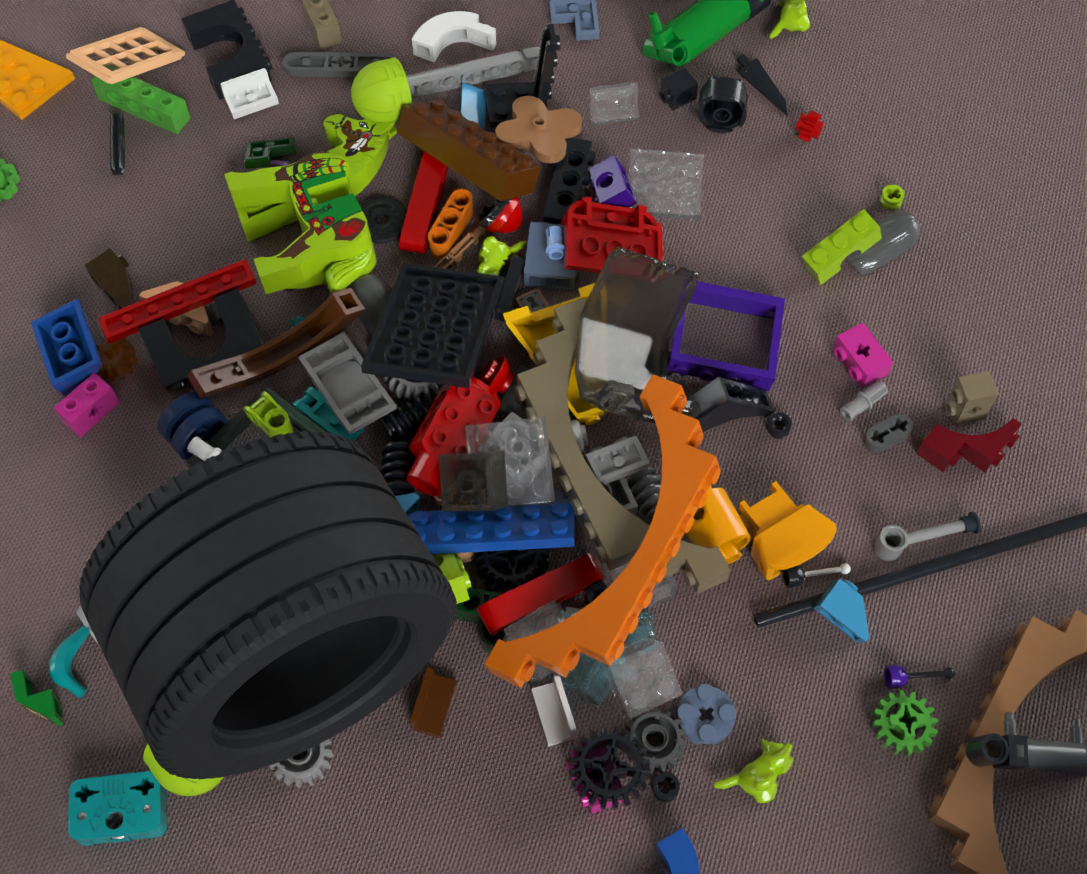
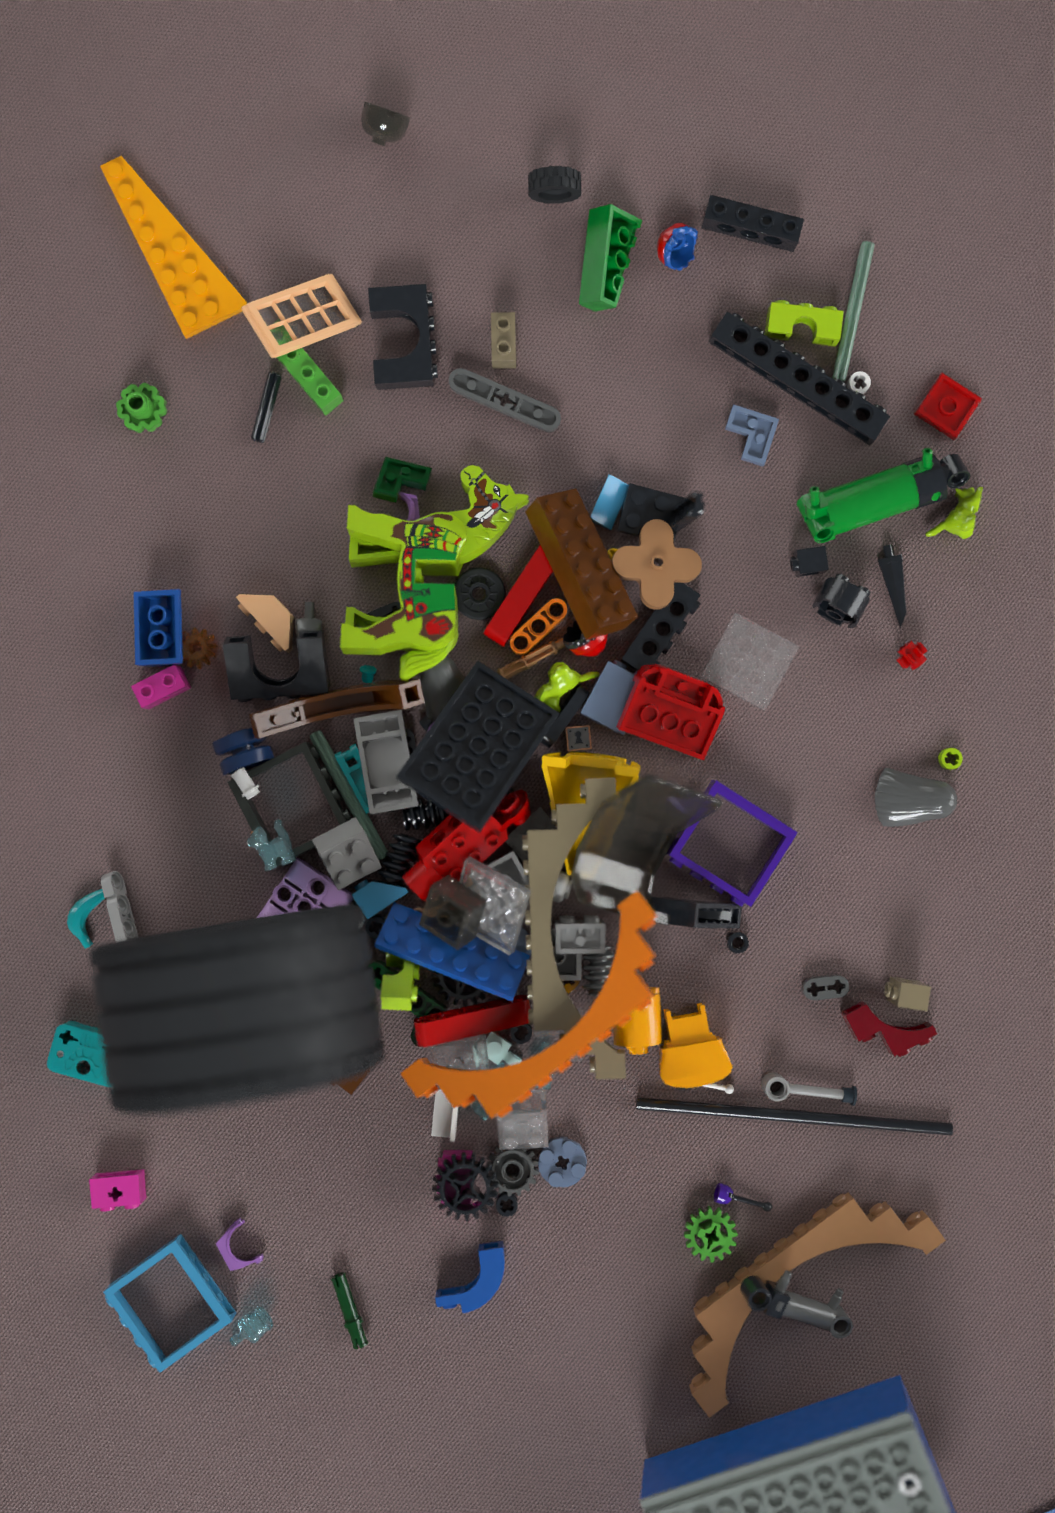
camera: 25 degrees right, 25 degrees up
green slope [10,670,64,726] -> none
dark brown slope [84,248,135,309] -> none
red plate [98,259,257,344] -> none
white bracket [220,68,279,119] -> none
lime piece [243,391,293,438] -> none
piece [351,47,540,123] -> none
white arch [412,11,496,62] -> none
light blue pin [545,226,565,260] -> none
clear bracket [588,82,639,125] -> none
dark purple brick [589,155,637,208] -> none
lime animal [713,739,794,803] -> none
lime arch [802,209,882,285] -> none
dark azure slope [813,579,869,644] -> none
dark pink brick [833,323,893,389] -> none
light grey axle [840,381,888,422] -> none

